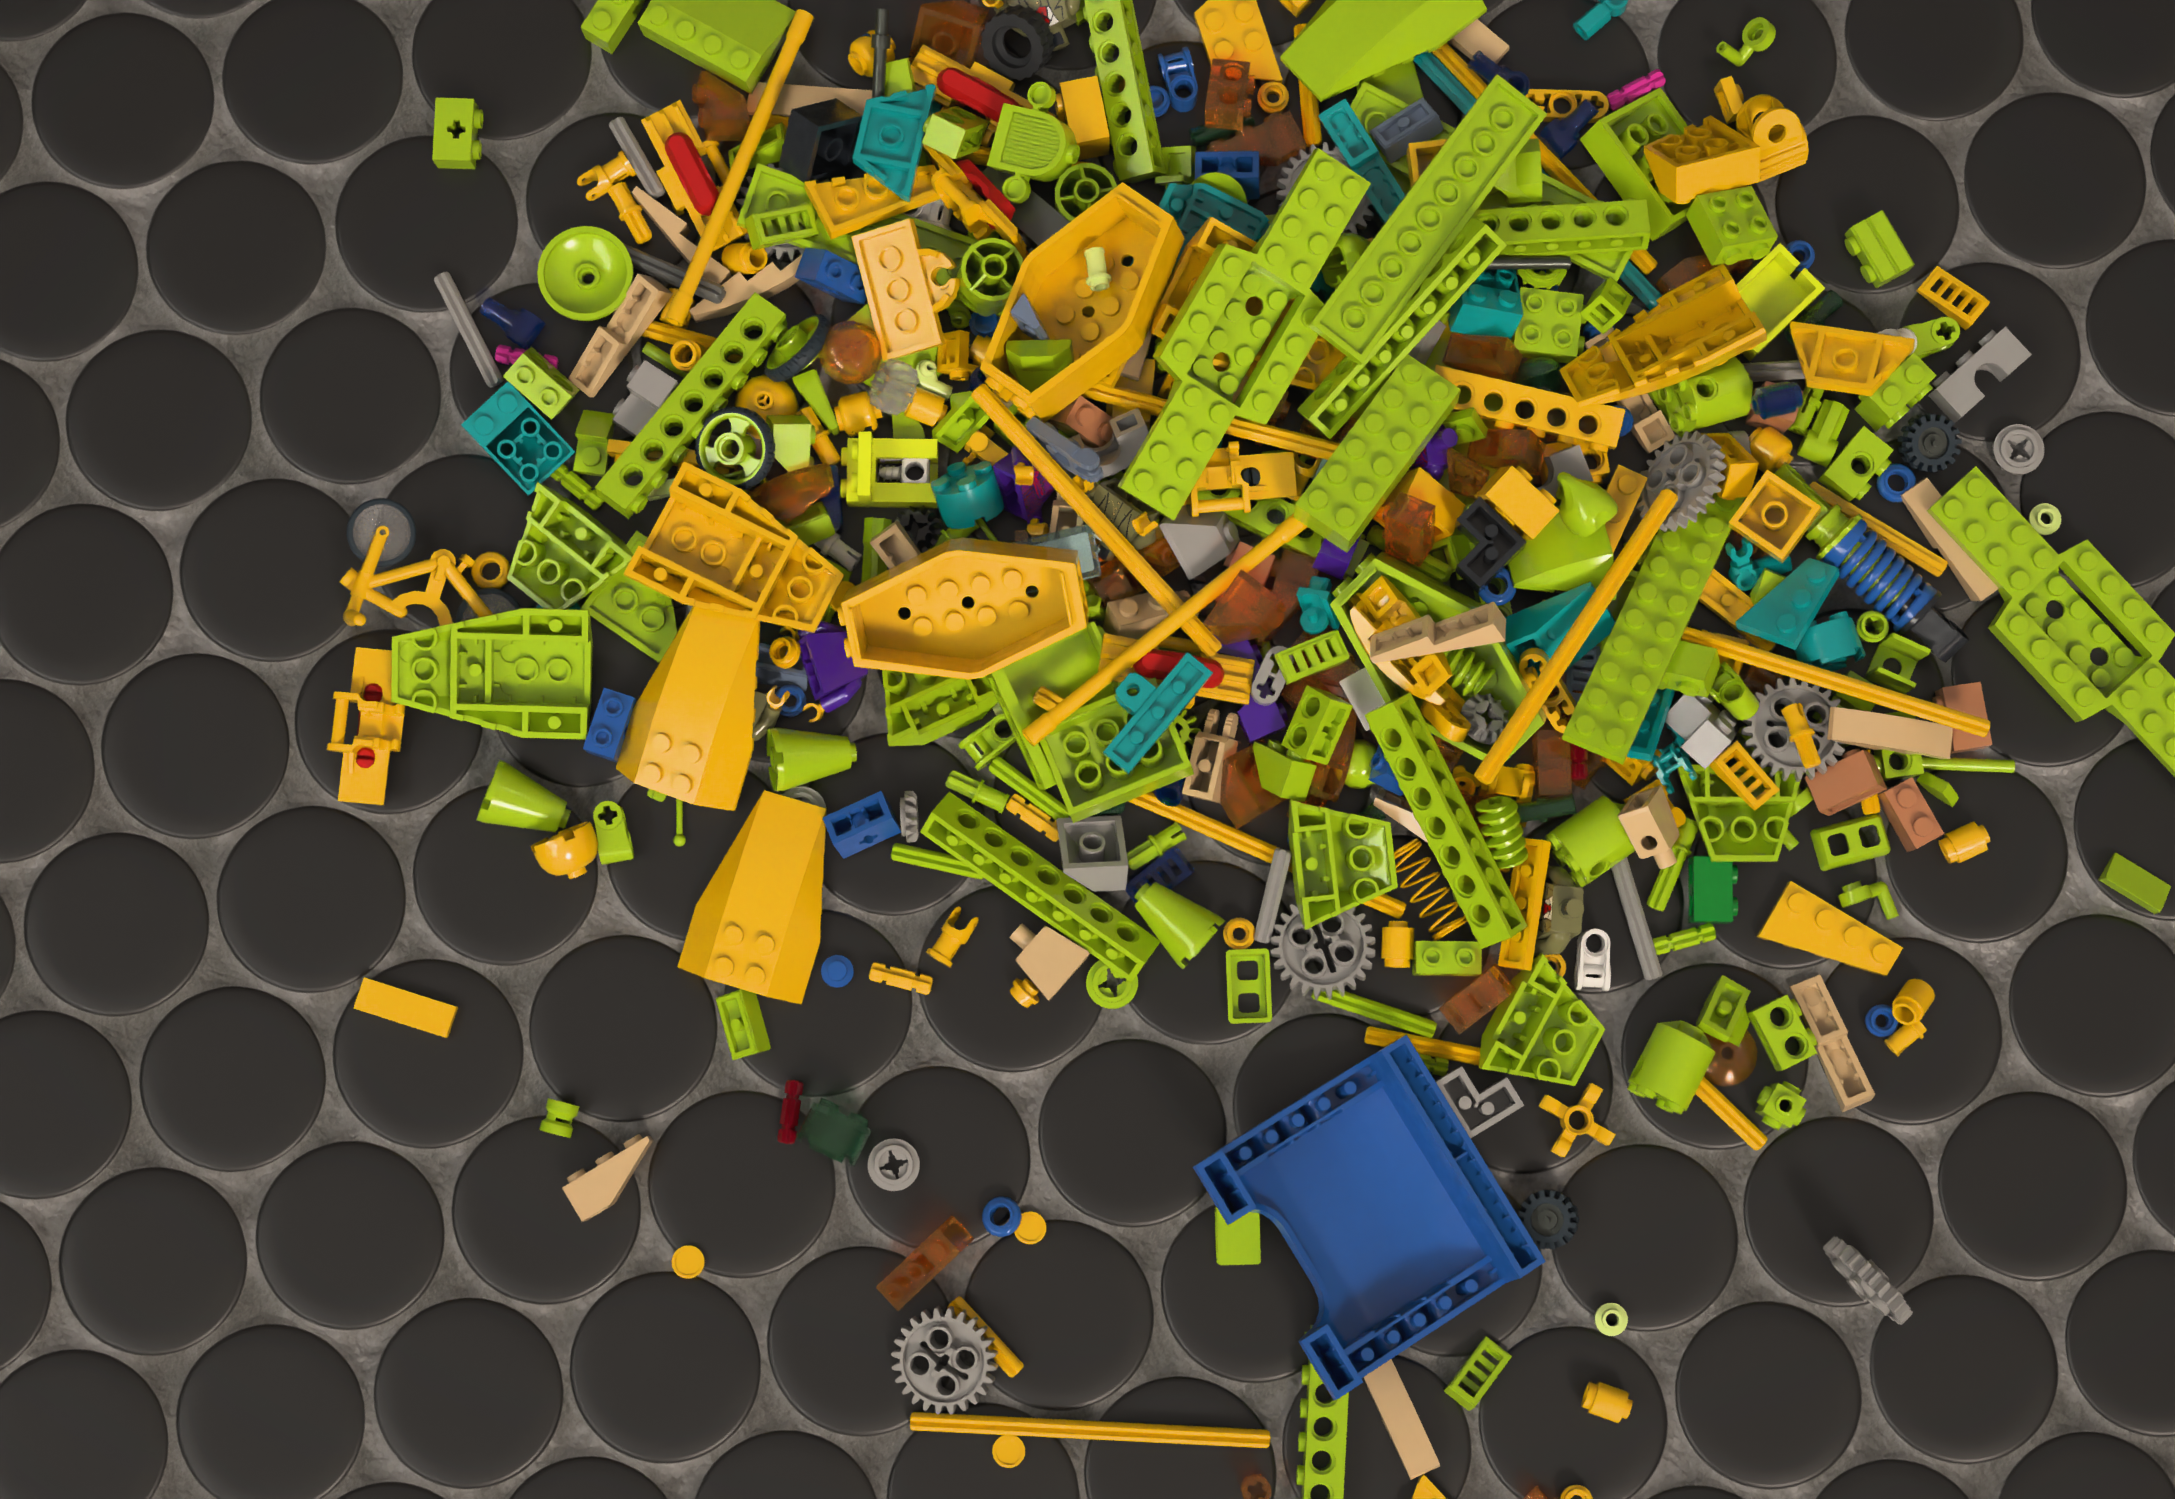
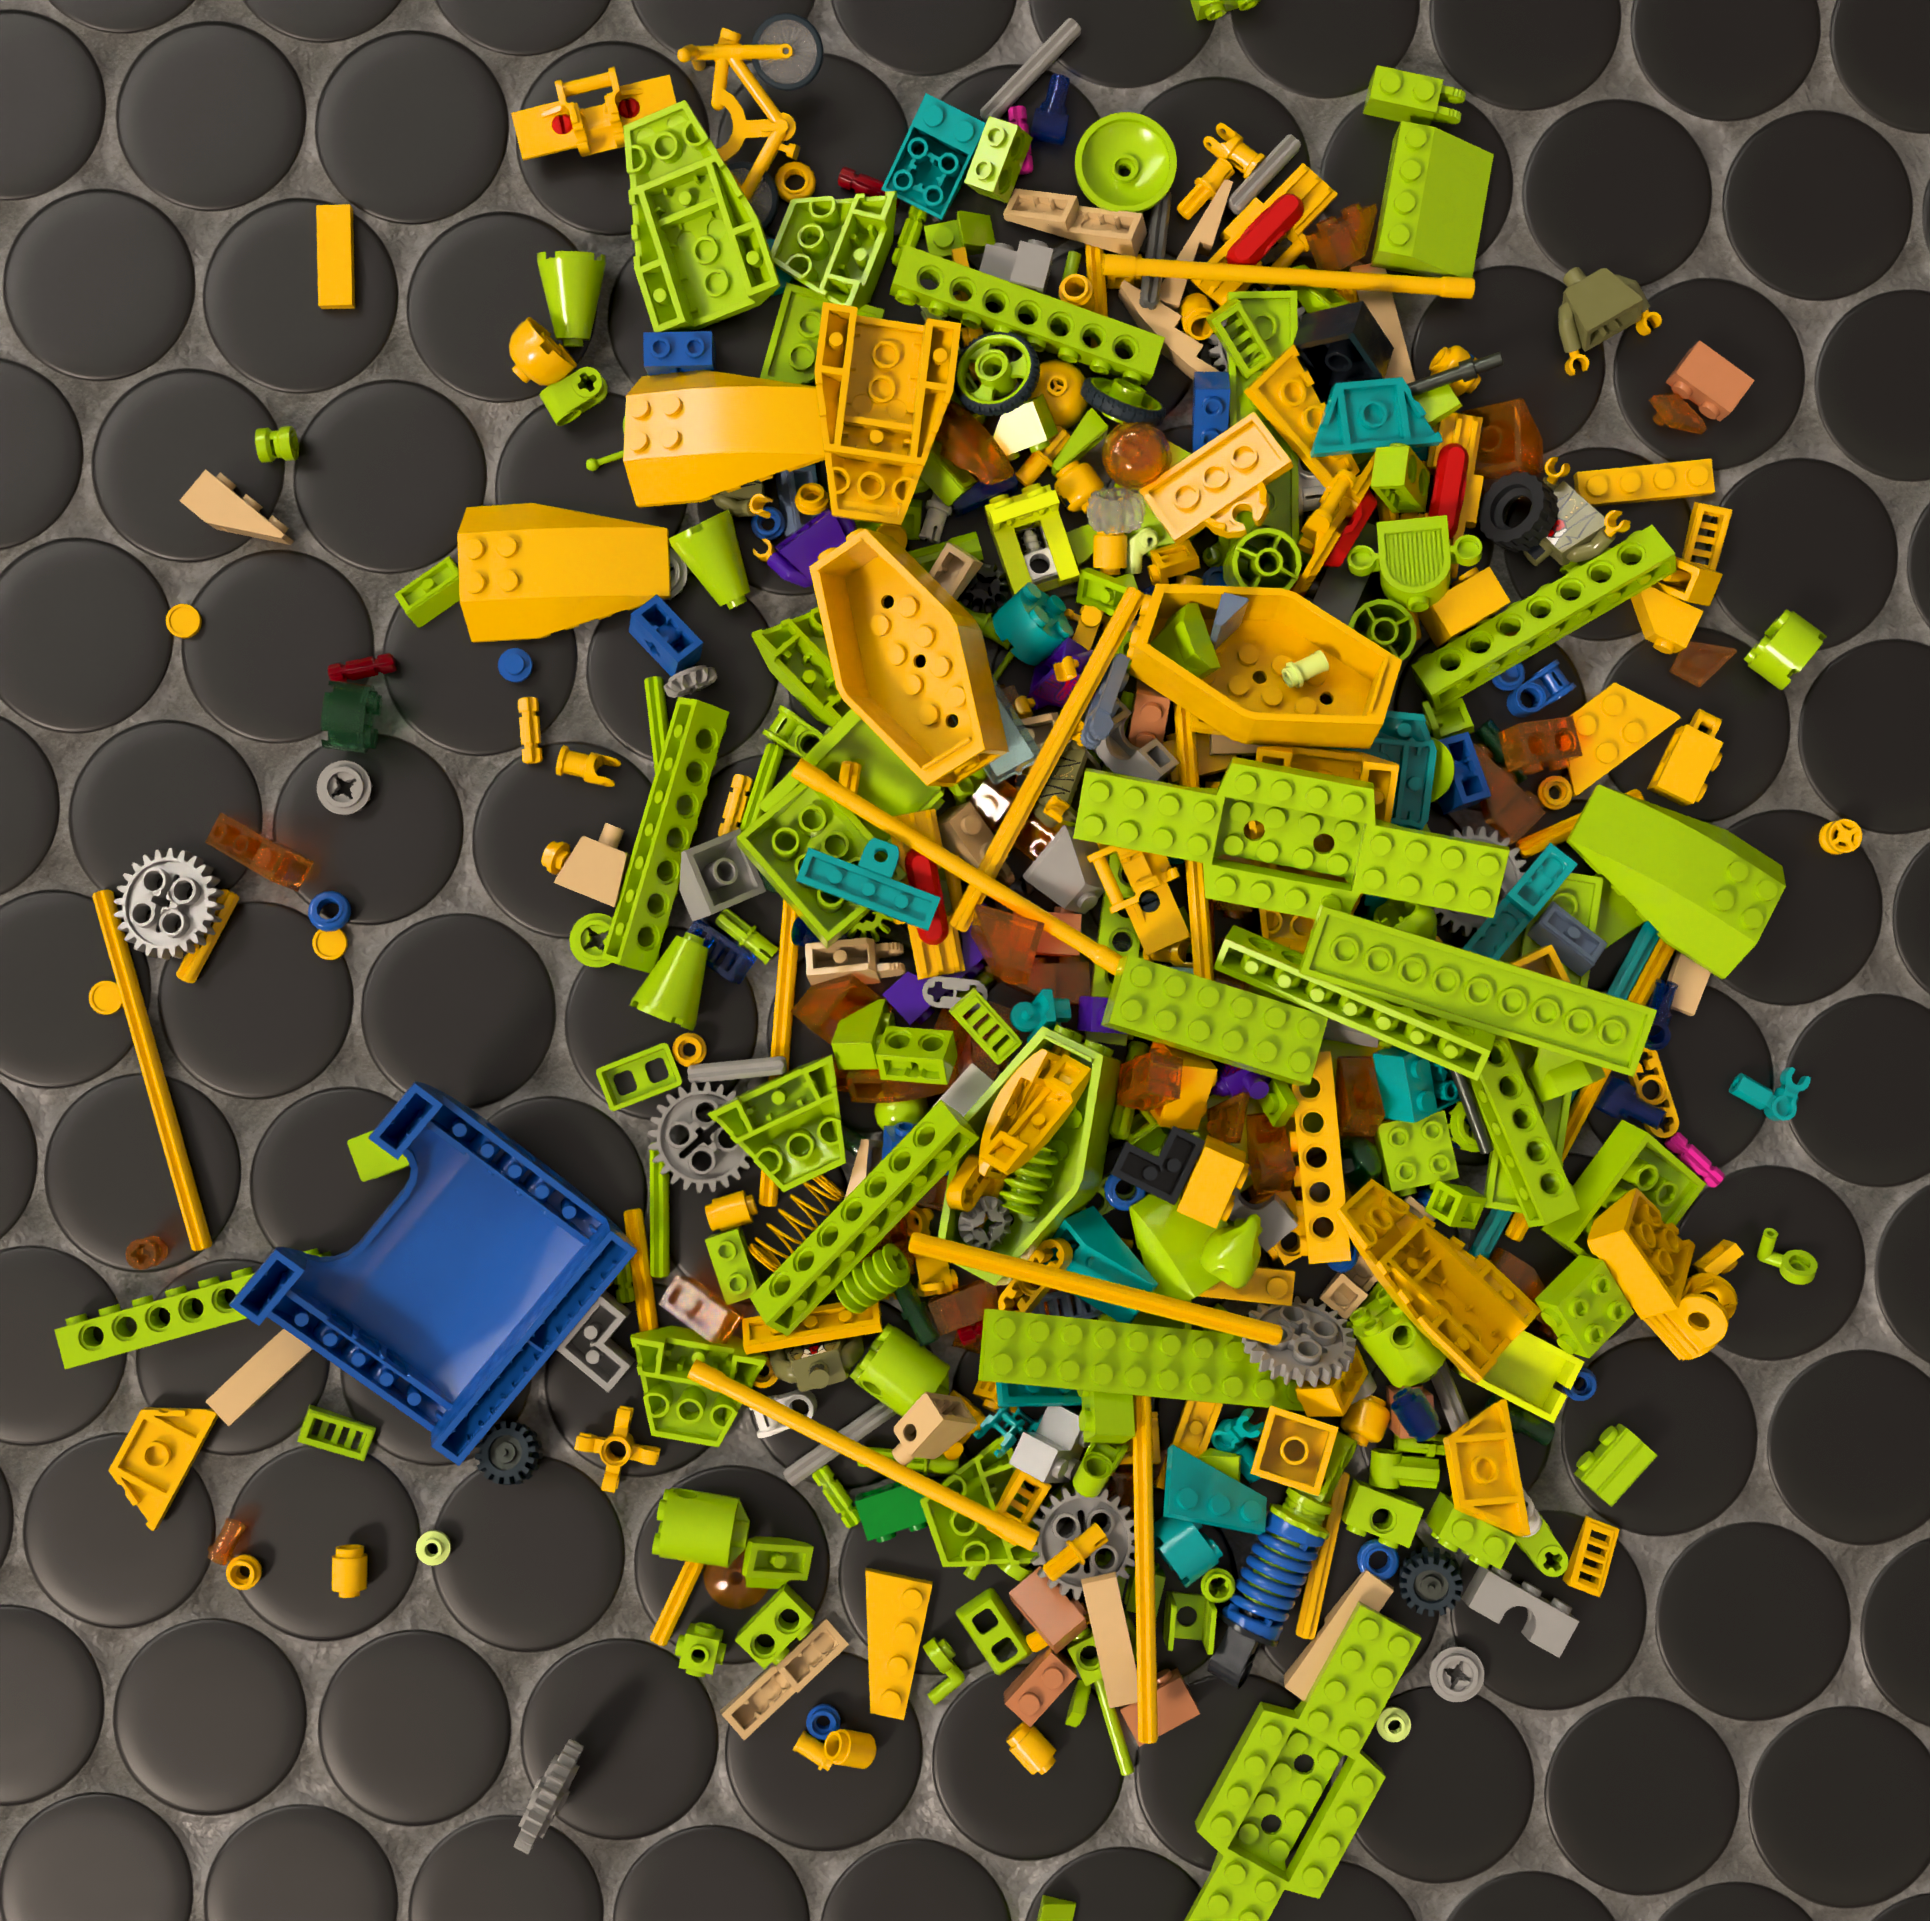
camera: 70 degrees right, 5 degrees up
lime axle [946,770,1010,814] -> none
tan slope [1369,602,1506,664] -> none
none -> yellow piece [687,1359,1040,1551]
none -> dark red axle [838,167,901,208]

